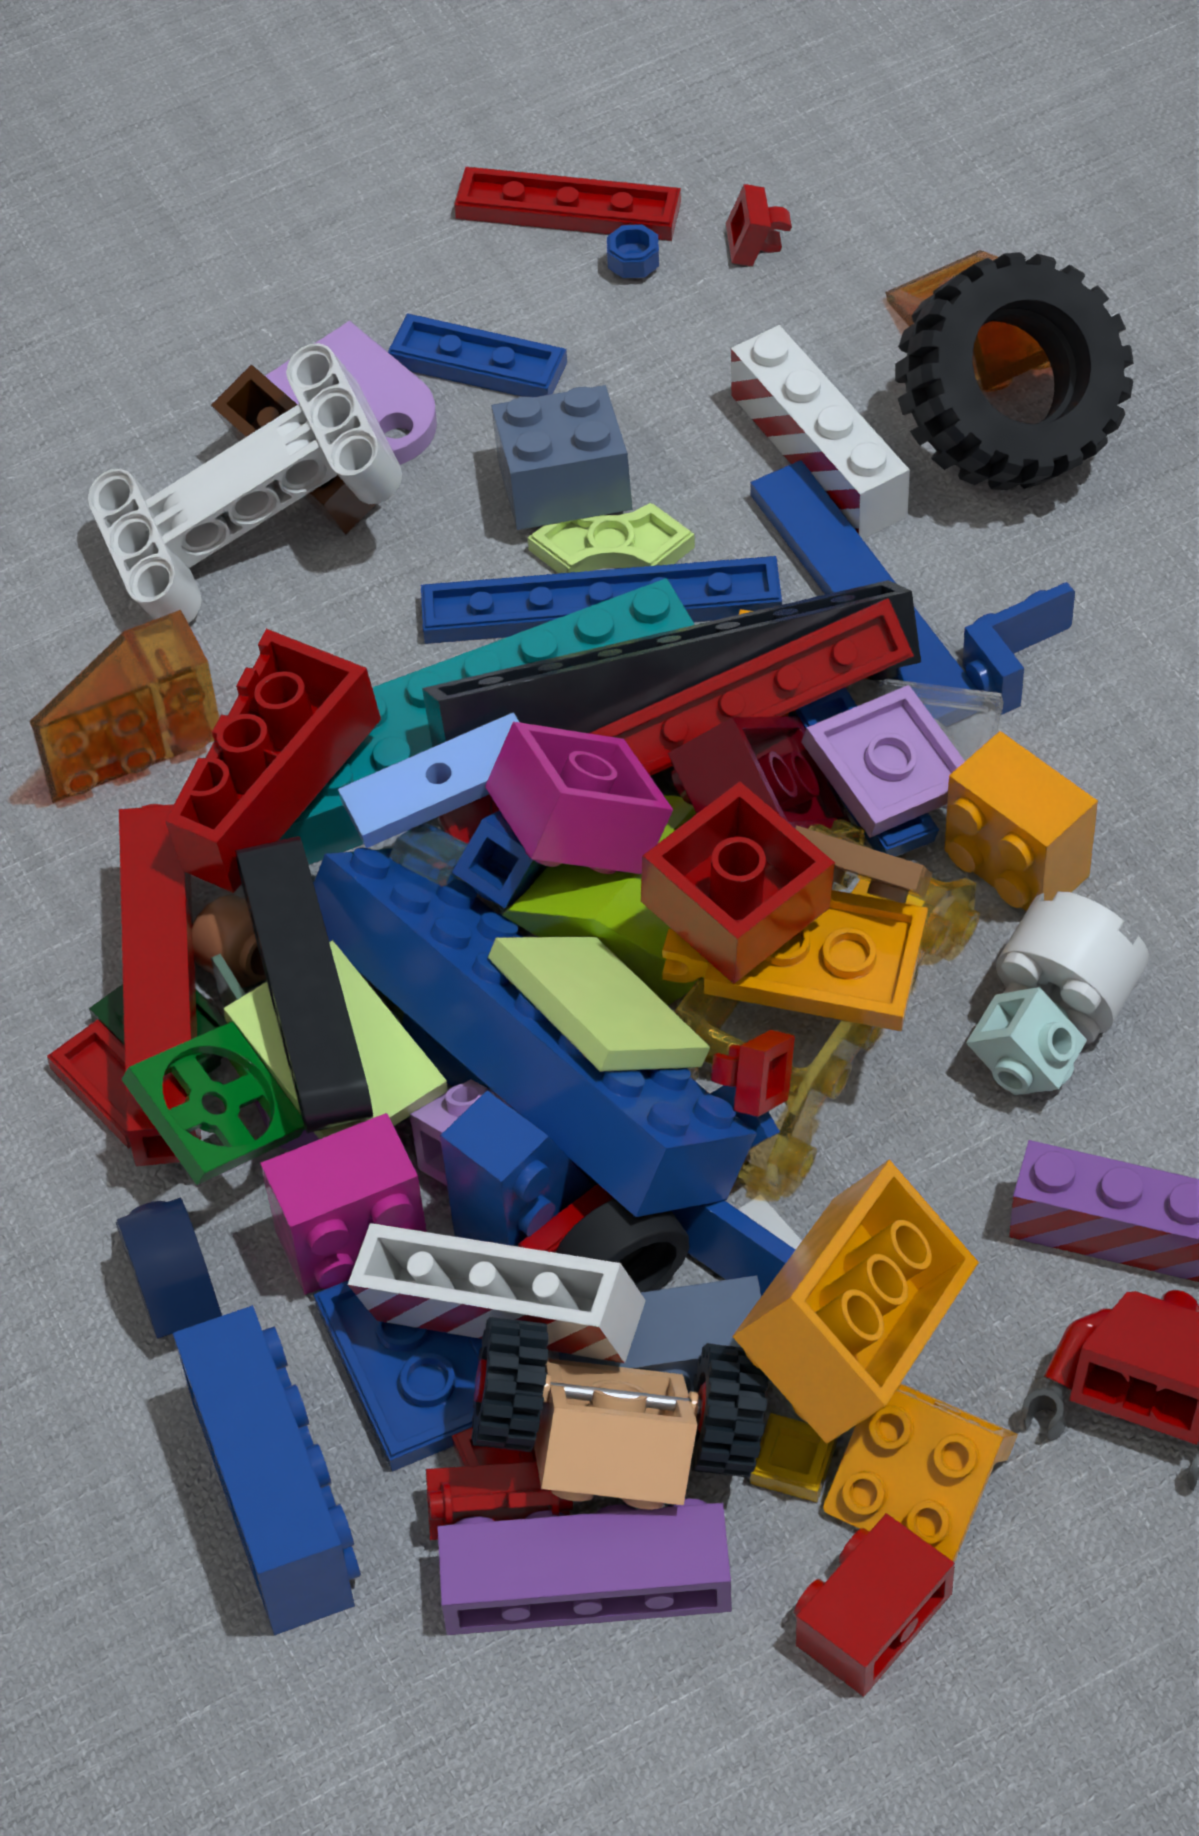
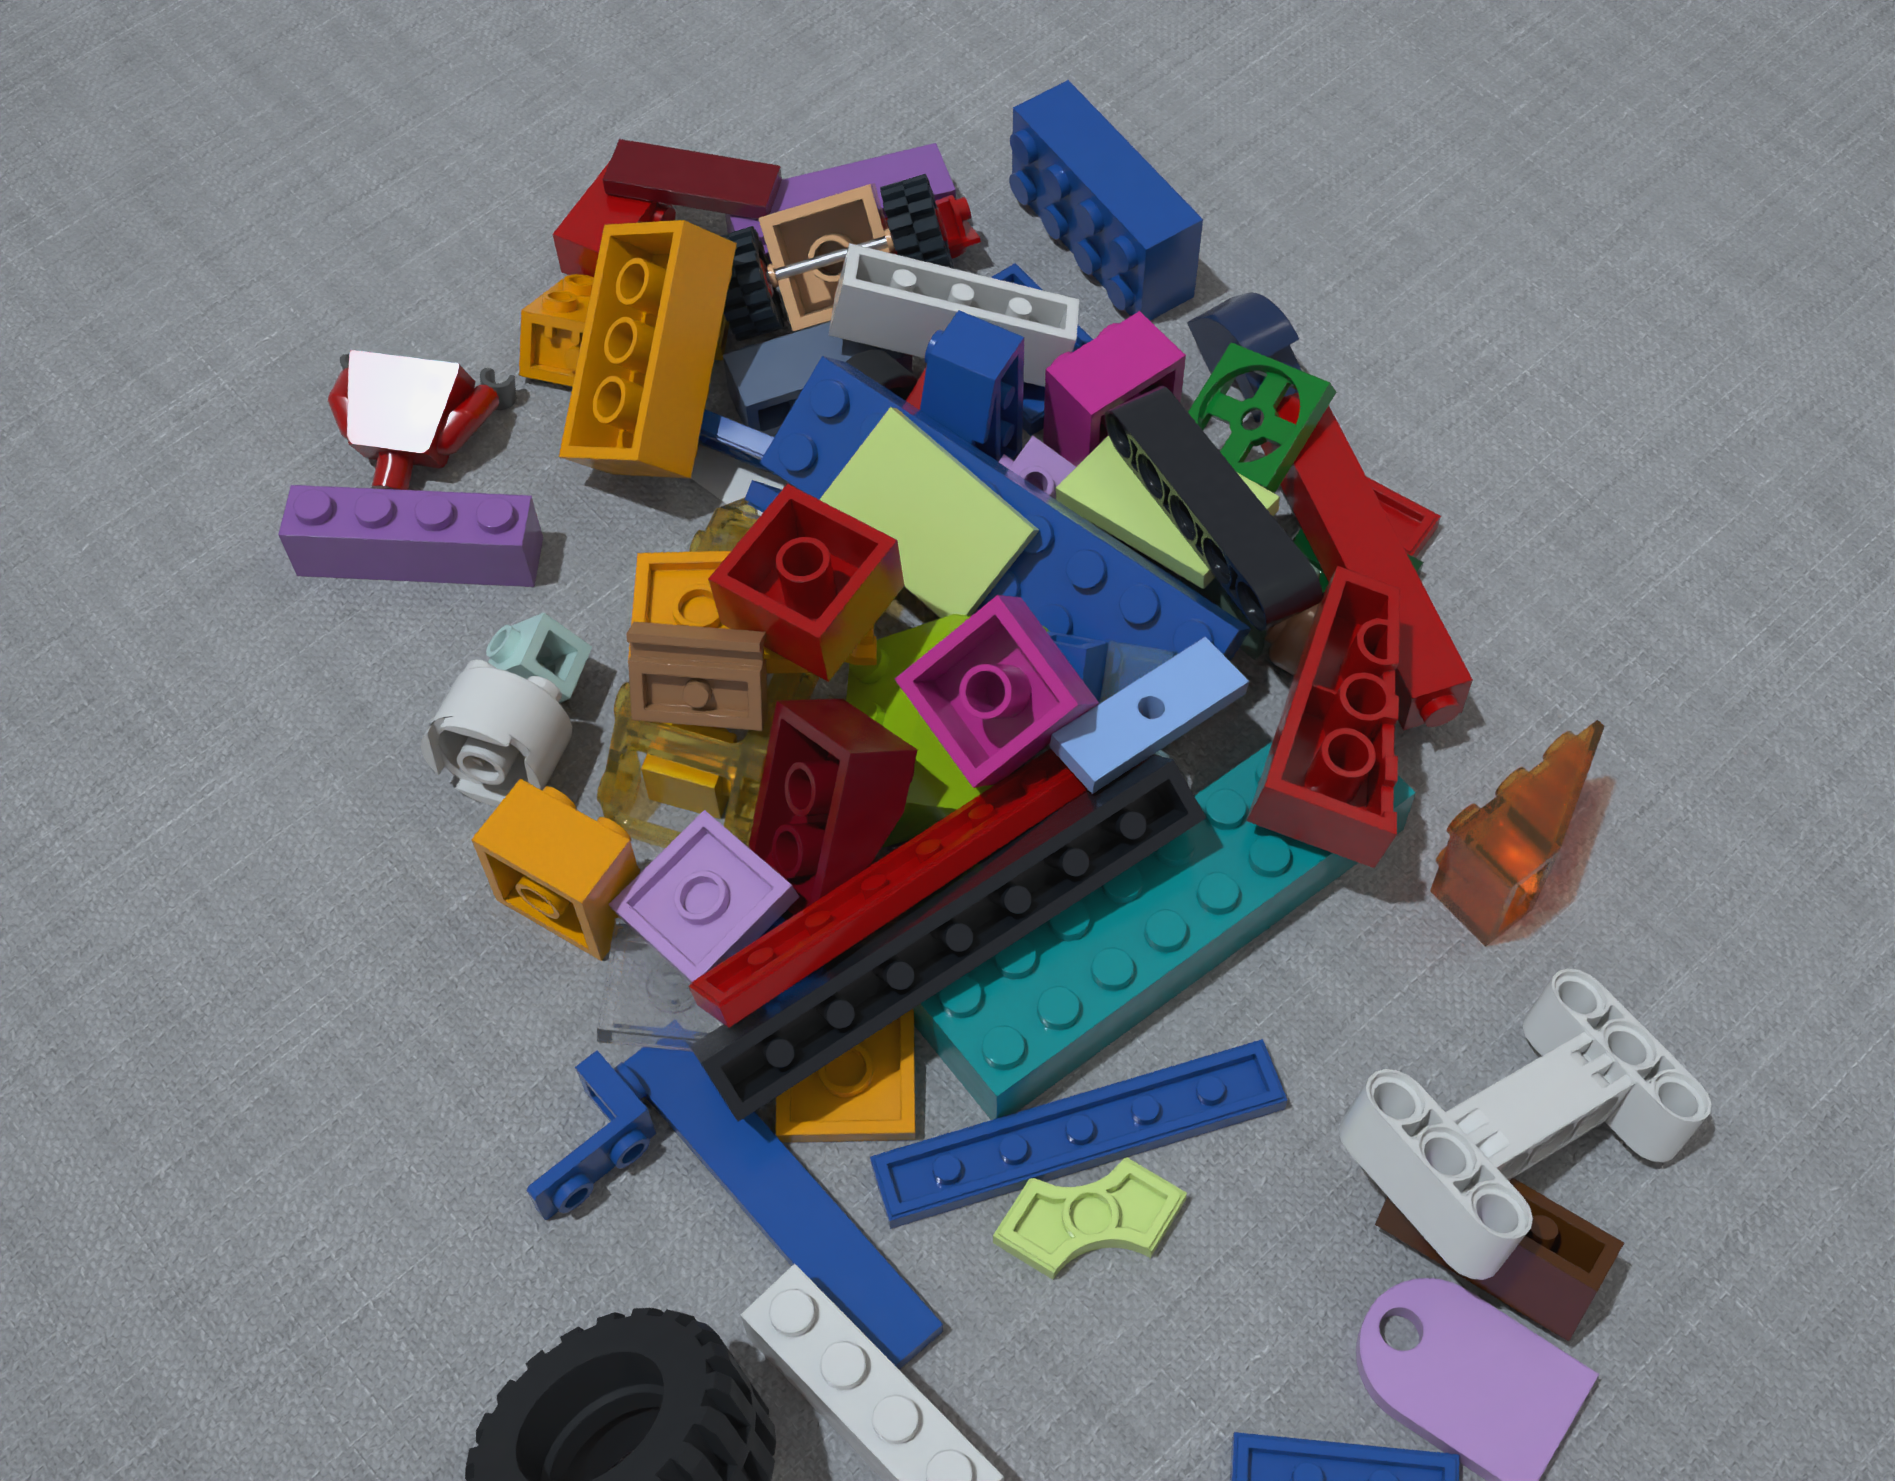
camera: 165 degrees right, 5 degrees up
sand blue brick [491,385,633,530] -> none
red tile [711,1030,795,1117] -> none
none -> dark red tile [603,139,782,219]

